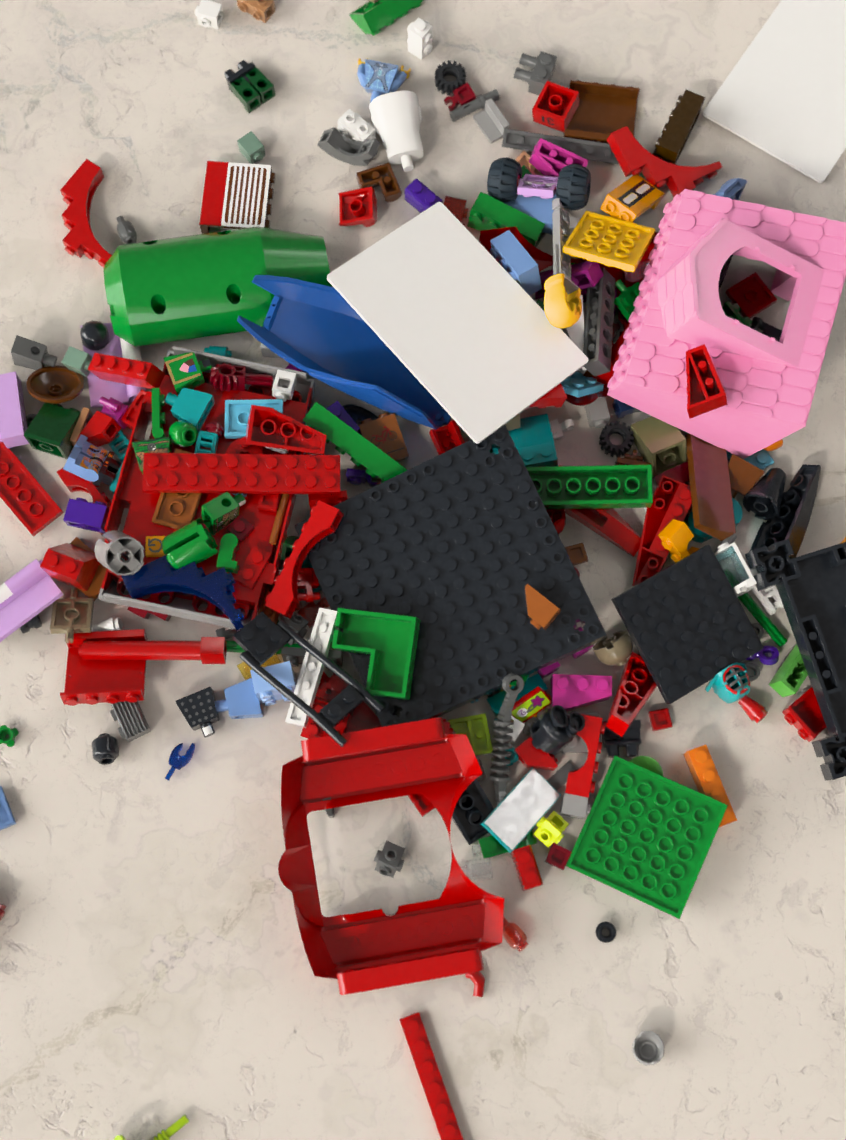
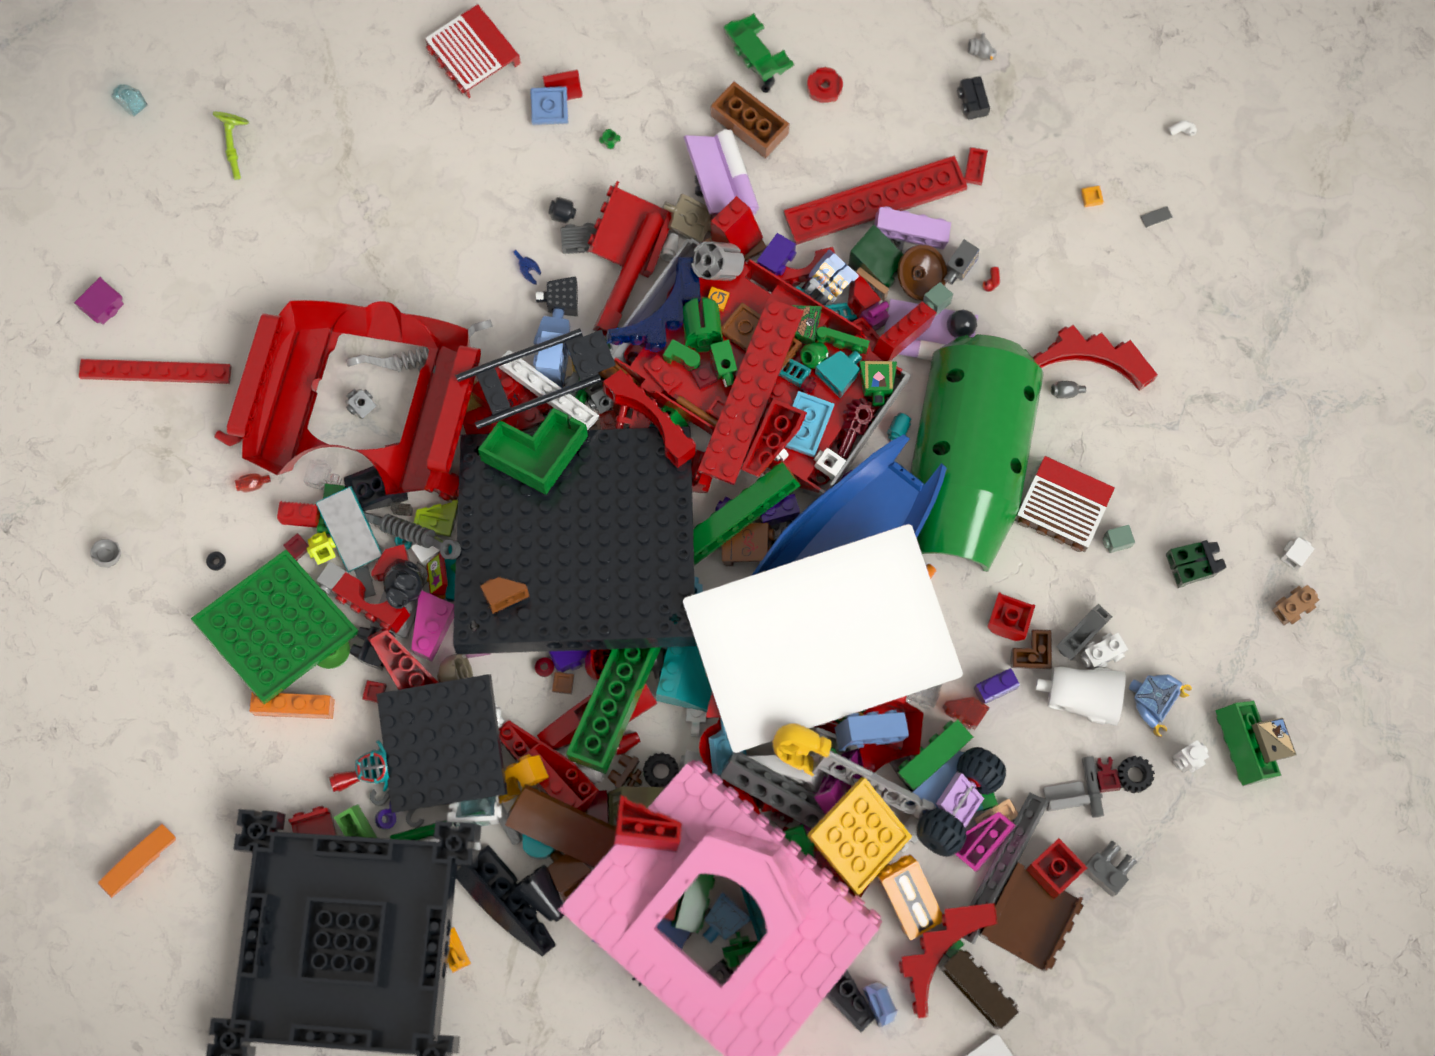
camera: 115 degrees right, 0 degrees up
none -> light grey piece [346,319,493,372]
none -> red arm [982,267,1000,292]

